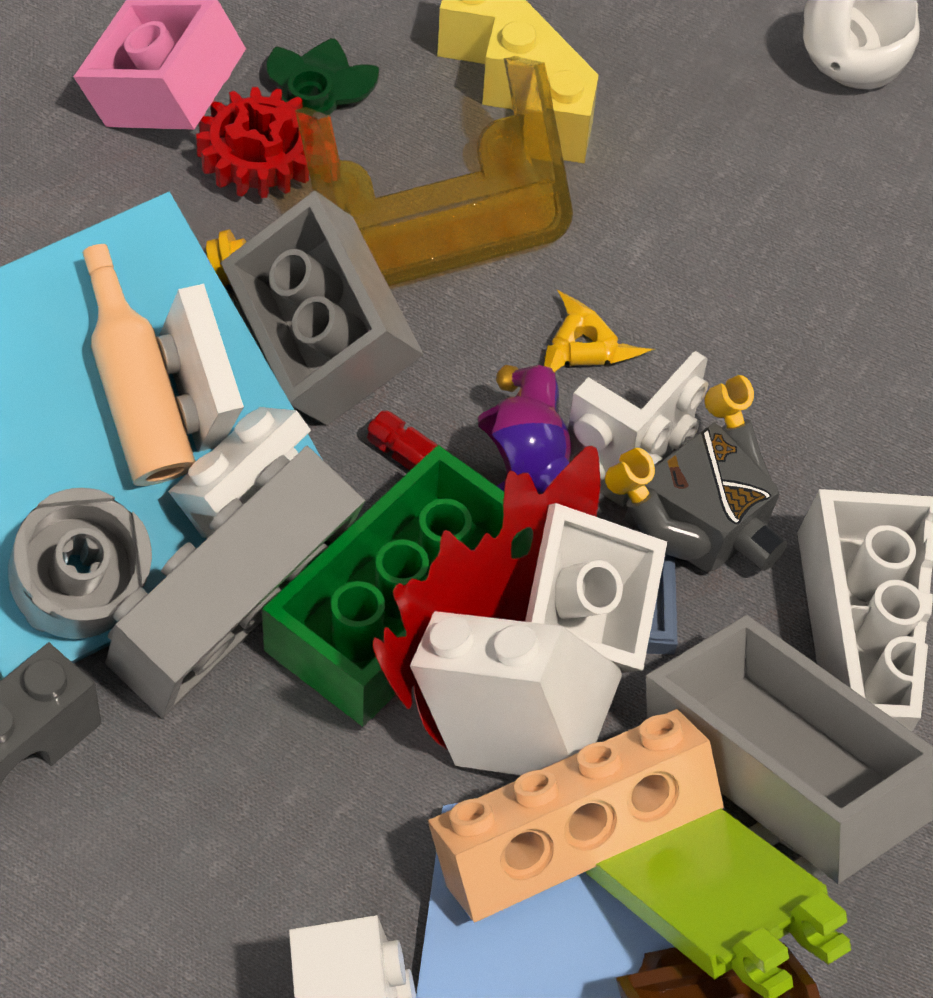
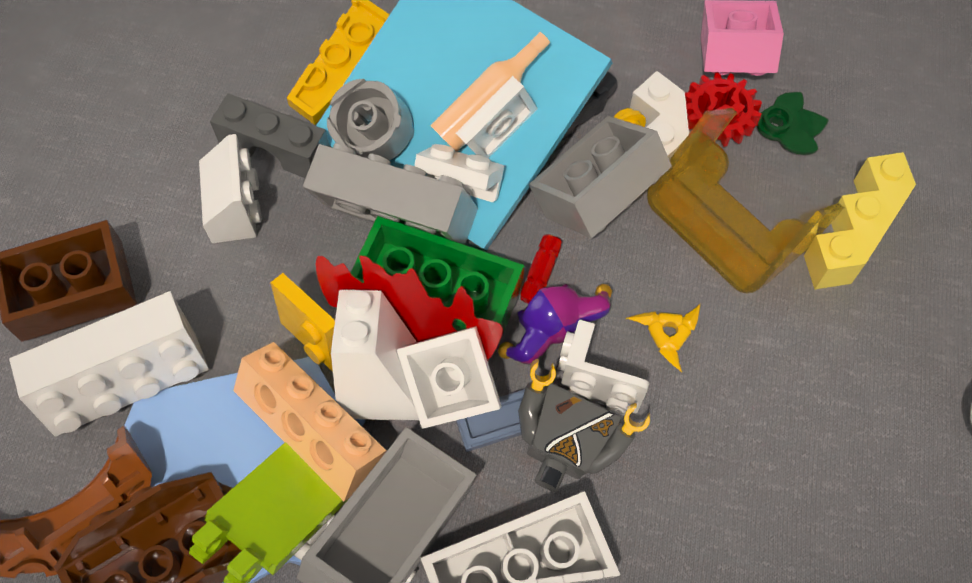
camera: 75 degrees right, 10 degrees up
none -> white slope [199,134,262,243]
none -> yellow plate [270,273,335,372]
none -> white brick [630,71,689,182]

